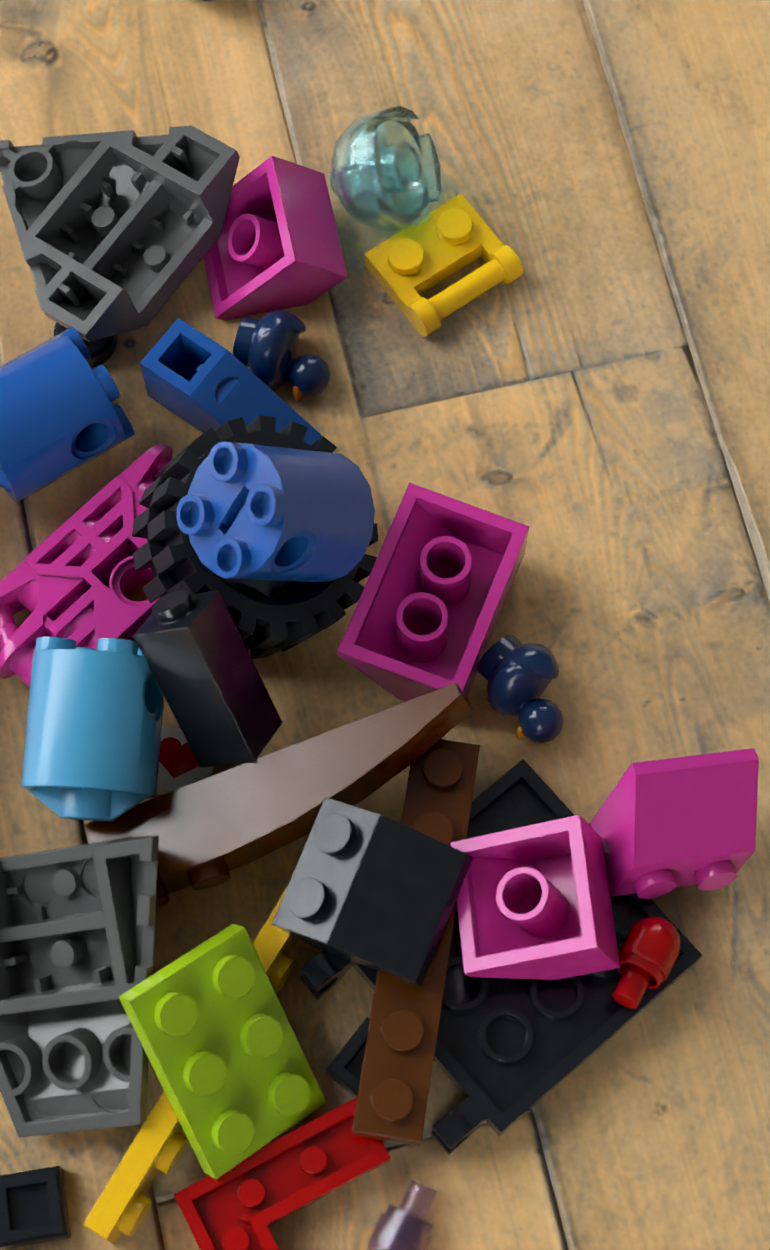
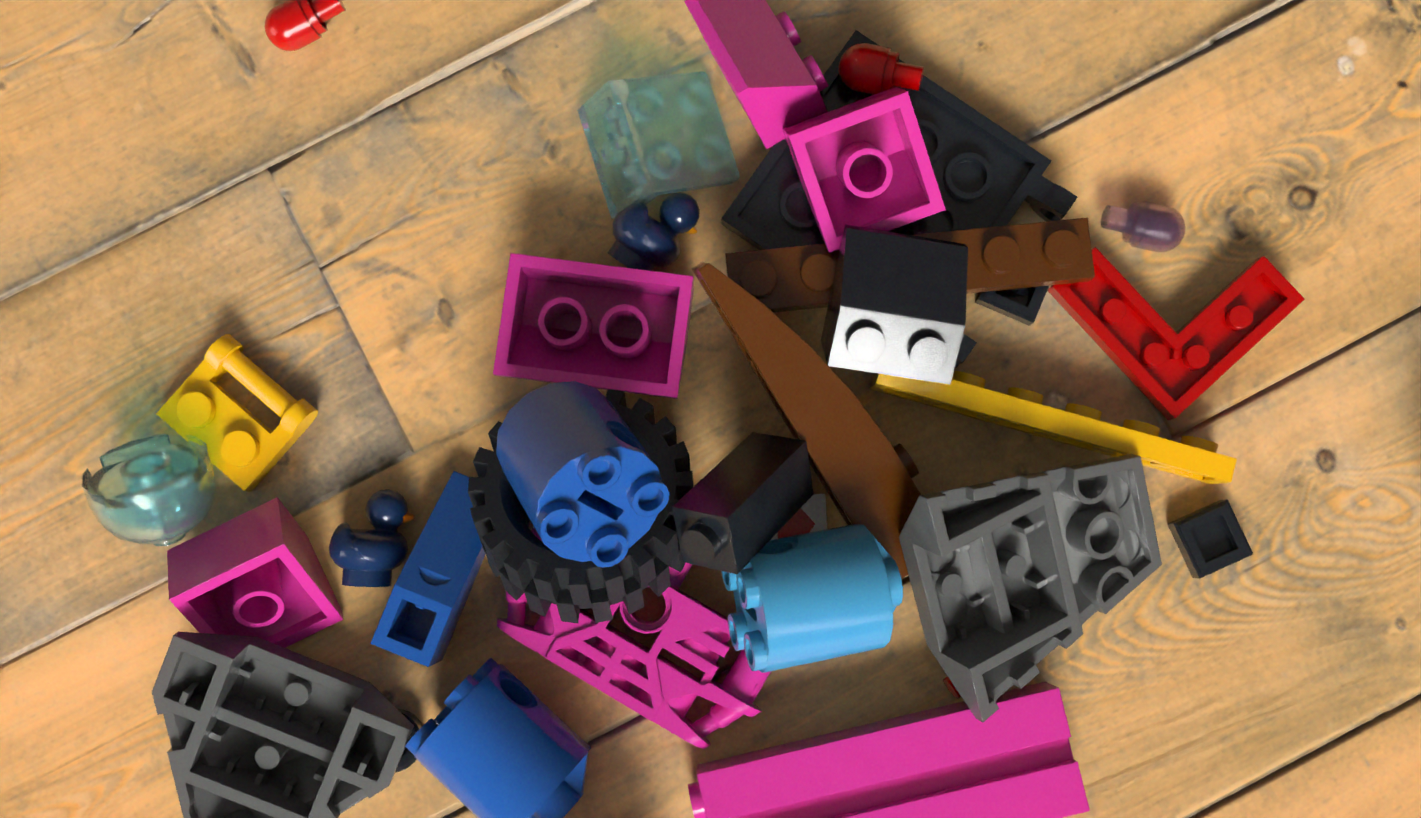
camera: 105 degrees left, 15 degrees up
lime plate [118,924,327,1179] -> none
none -> clear light blue bracket [577,71,740,219]

